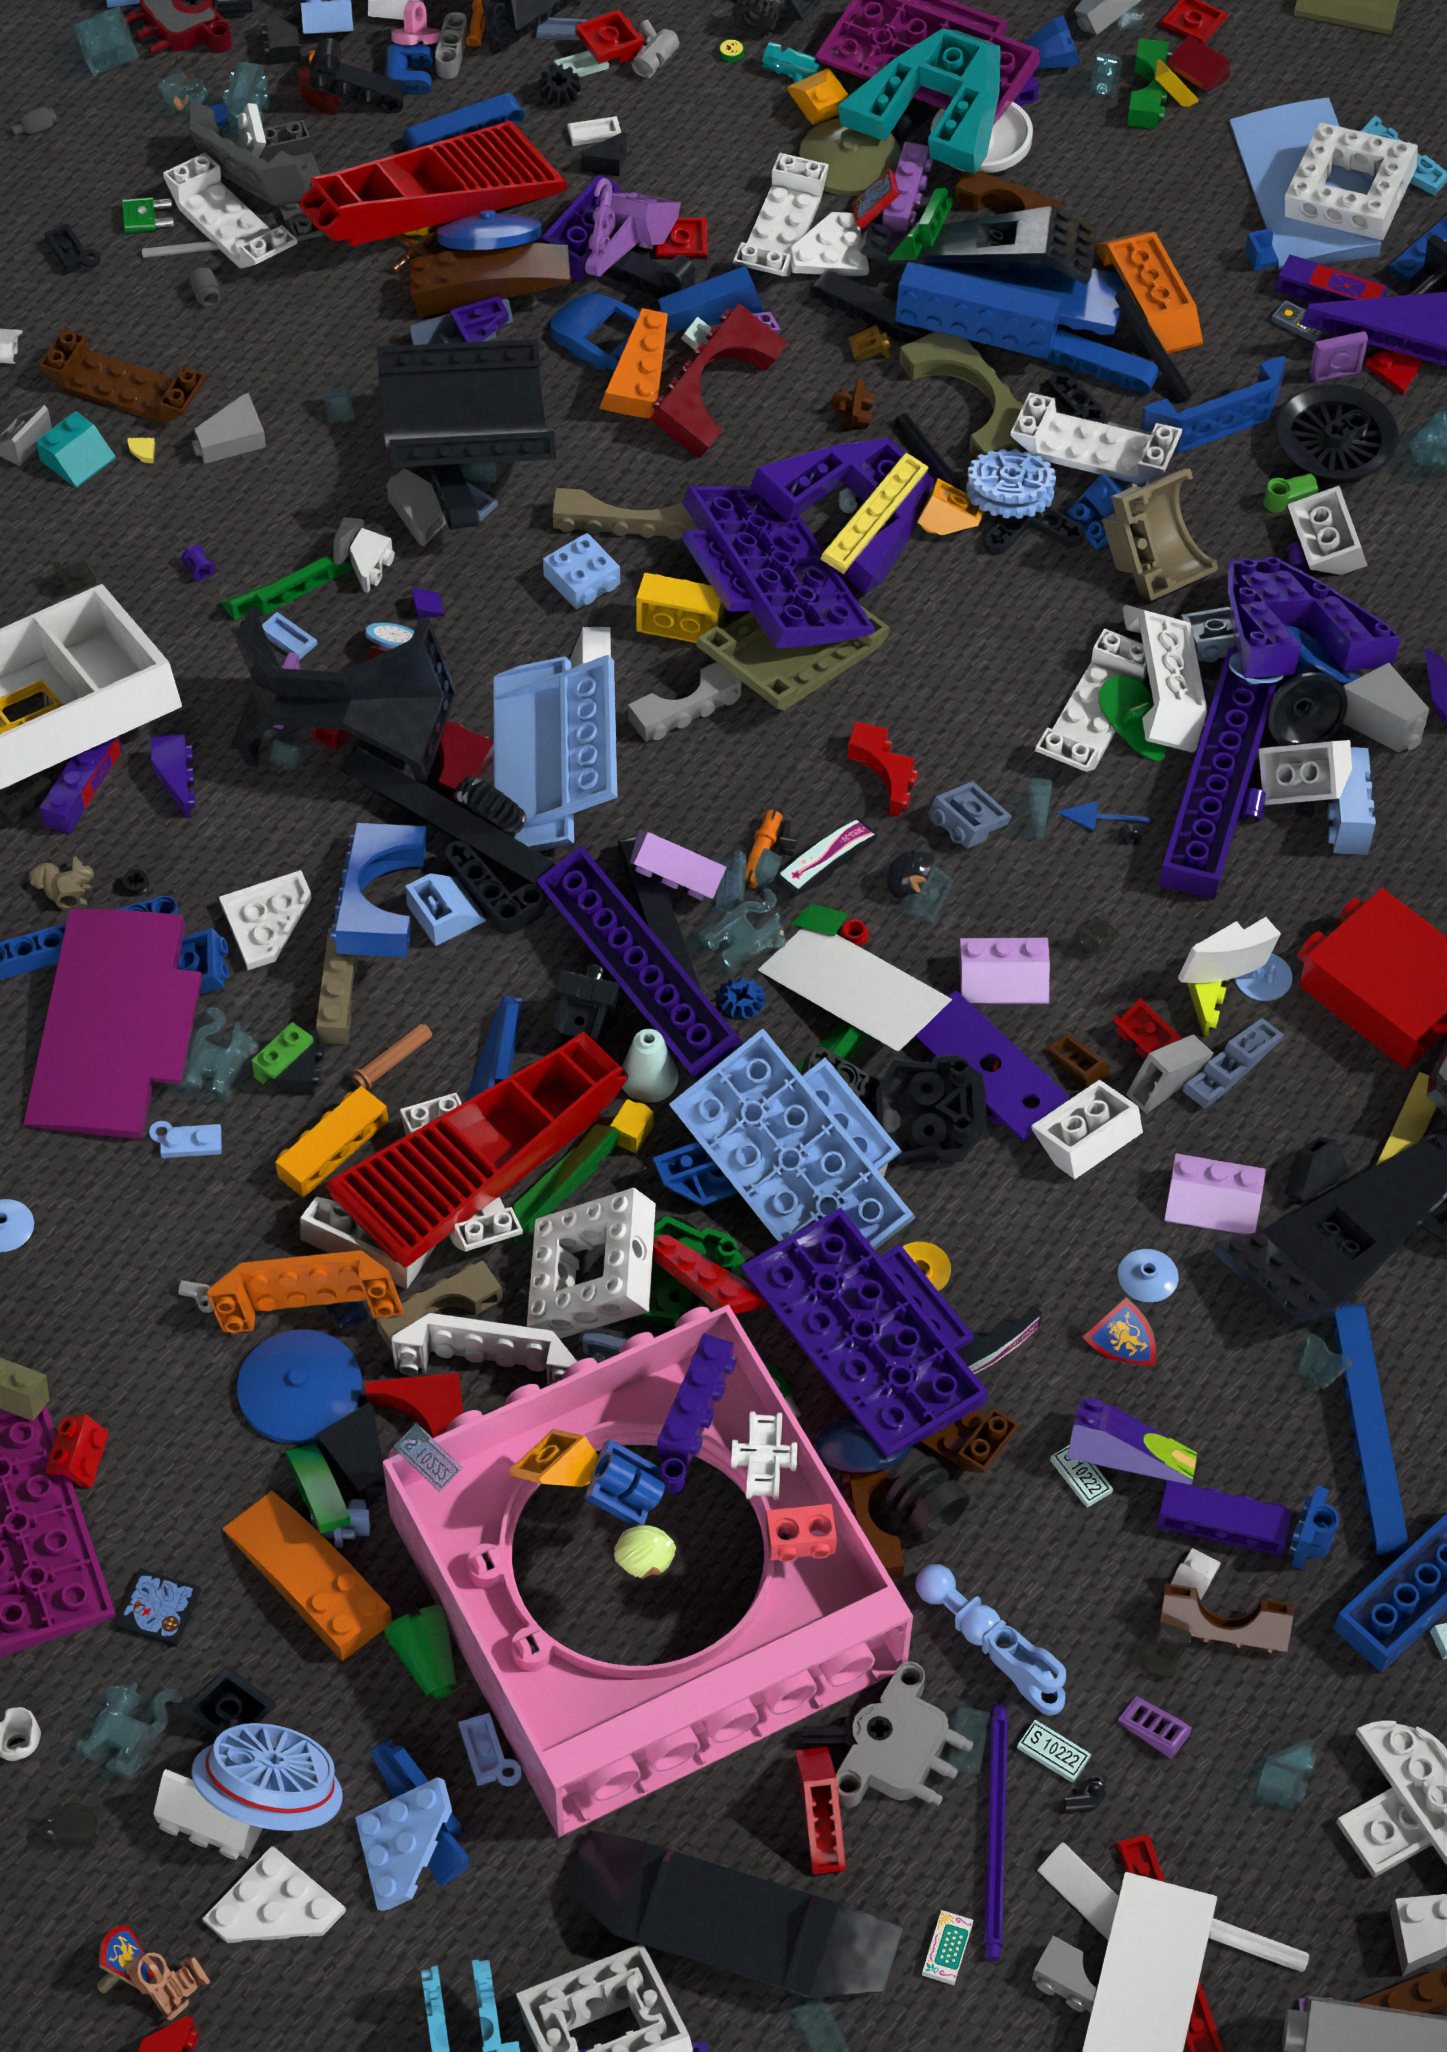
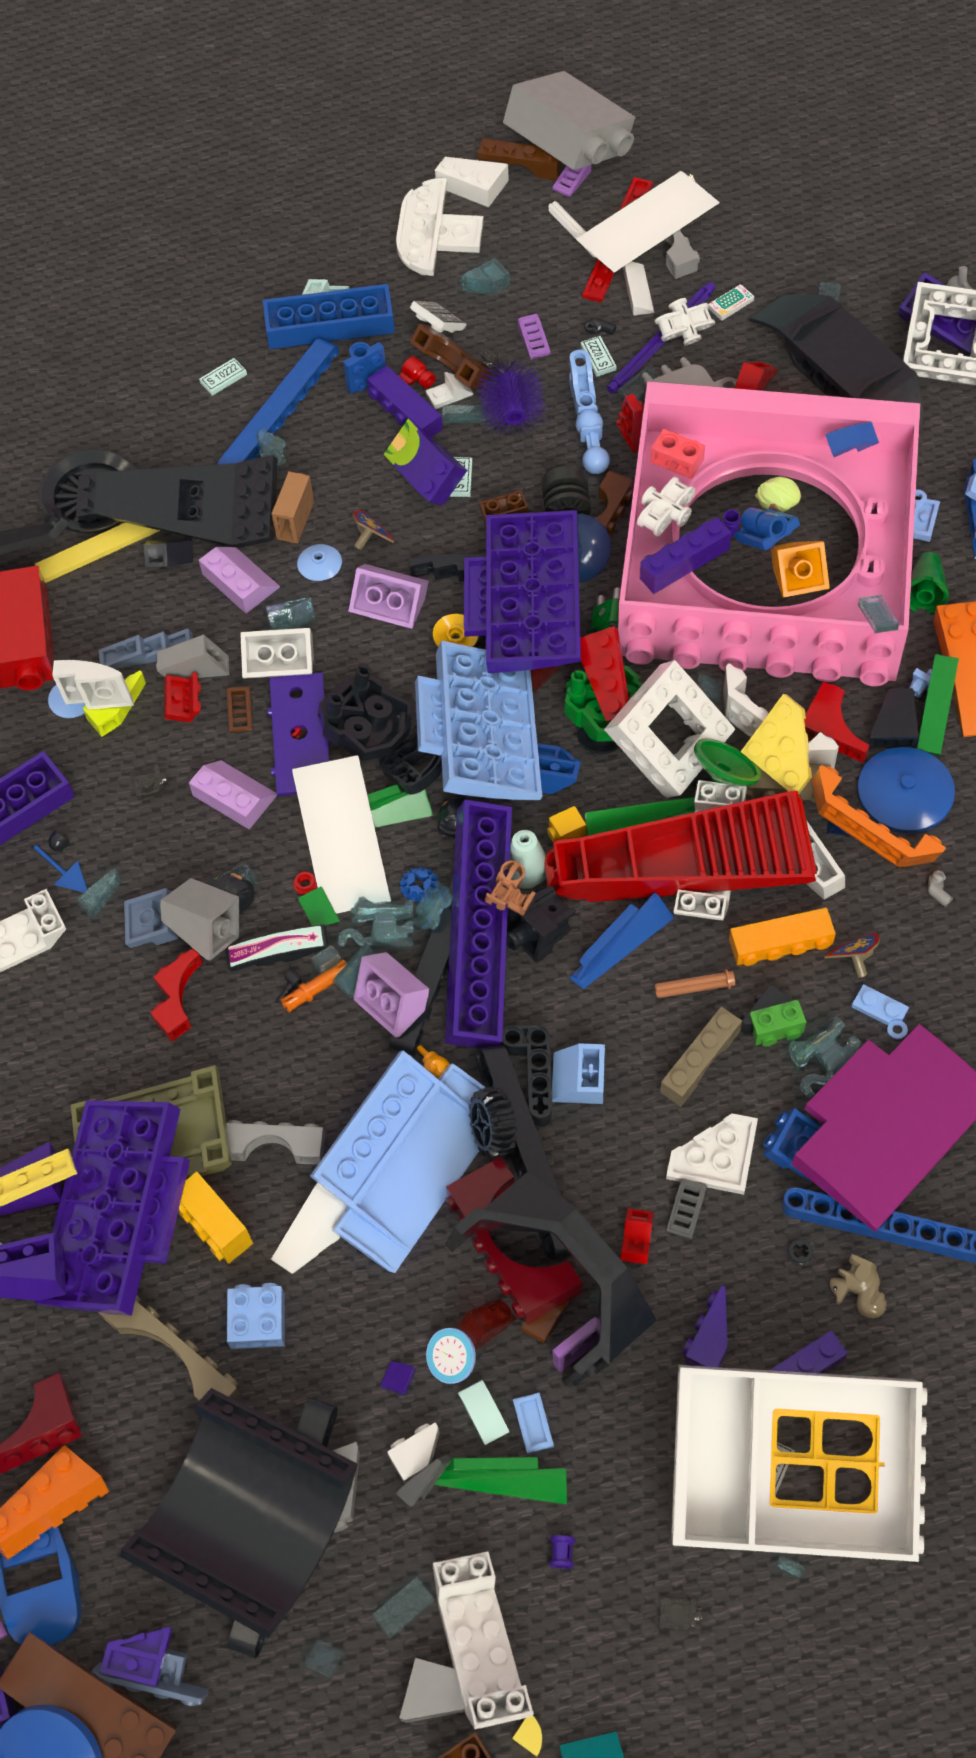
camera: 140 degrees left, 5 degrees up
blue arch [331,823,426,957] -> none
none -> light grey slope [160,878,239,961]
none -> clear light blue slope [266,597,316,630]
none -> medium nougat brick [272,472,314,544]
none -> lavender slope [348,564,429,629]
none -> clear light blue tile [372,1577,435,1639]
none -> red piece [398,356,436,389]
none -> tile [410,301,466,333]
none -> clear light blue plate [413,882,453,930]
none -> light orange piece [417,1045,450,1079]
none -> white slope [433,1552,533,1729]
none -> clear light blue slope [442,404,486,423]
none -> light aqua slope [458,1380,509,1445]
none -> dark purple piece [476,358,547,435]
none -> nougat piece [485,860,535,916]
none -> red wing [615,393,644,453]
none -> red slope [621,1208,654,1264]
none -> white axle [655,298,715,346]
none -> dark grey slope [666,1178,707,1240]
none -> green dish [694,738,761,786]
none -> light yellow plate [741,694,812,794]
none -> shield [824,932,880,978]
none -> blue slope [825,422,879,457]

